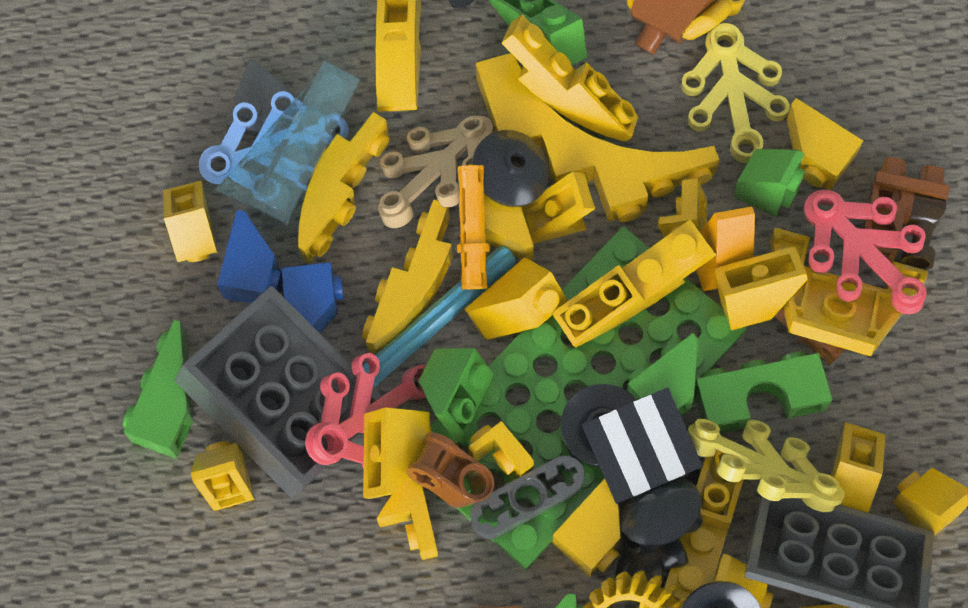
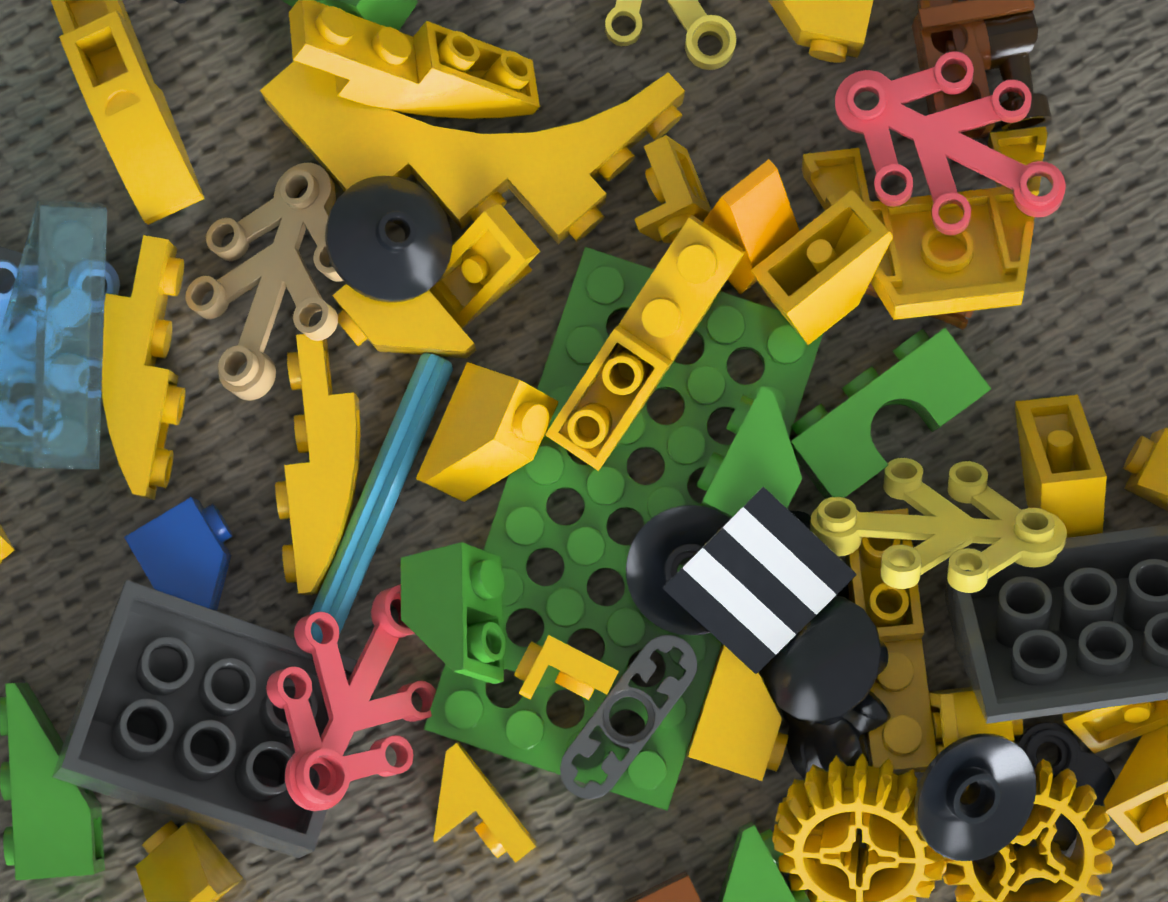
camera: 30 degrees left, 15 degrees up
blue slope [217,210,283,303] -> none
yellow slope [363,407,432,499] -> none
dark orange piece [406,432,494,508] -> none
light orange pin [457,165,490,290] -> none
bright green slope [733,149,806,217] -> none

